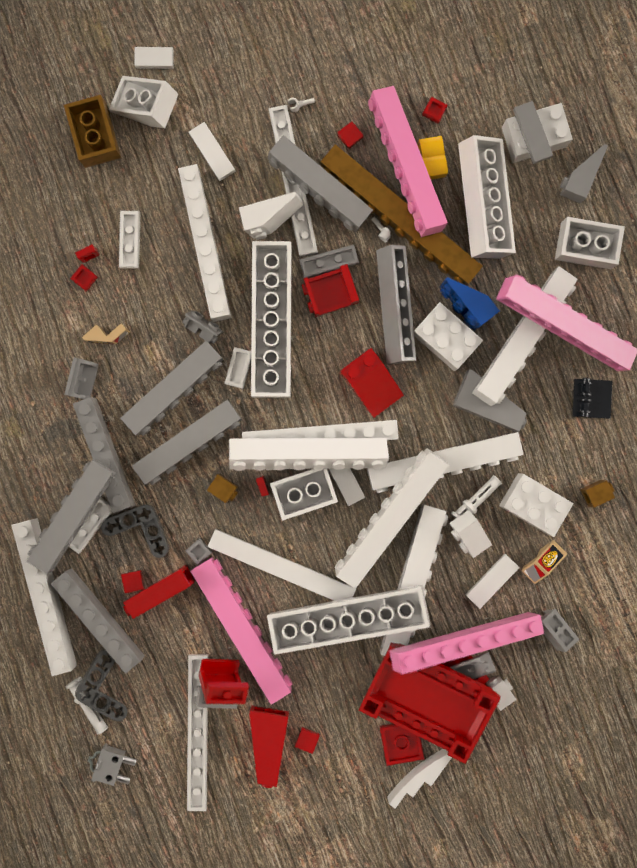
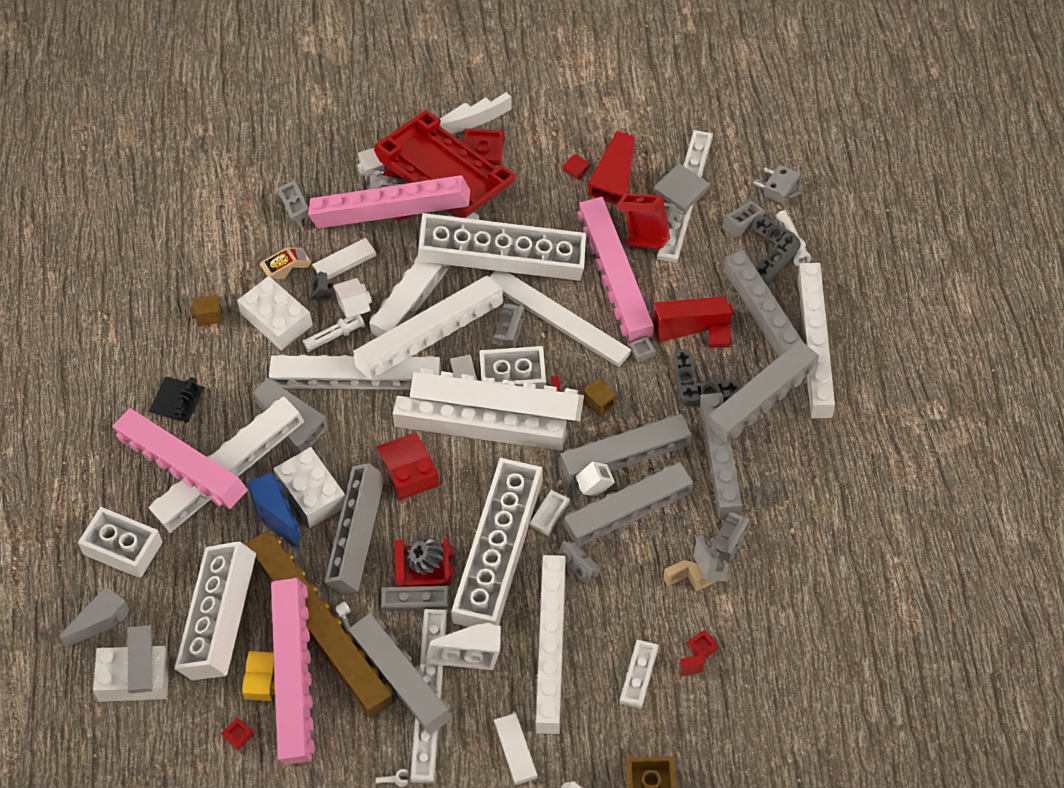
camera: 155 degrees left, 30 degrees down
red tile [337,121,364,149] -> none
none -> dark grey tile [311,271,334,301]
none -> dark grey gear [406,535,445,575]
none -> light grey hinge [491,304,525,349]
none -> white brick [576,462,615,497]
none -> light grey tile [653,163,710,213]
none -> light grey hinge [693,536,729,582]
none -> light grey slope [722,201,766,238]

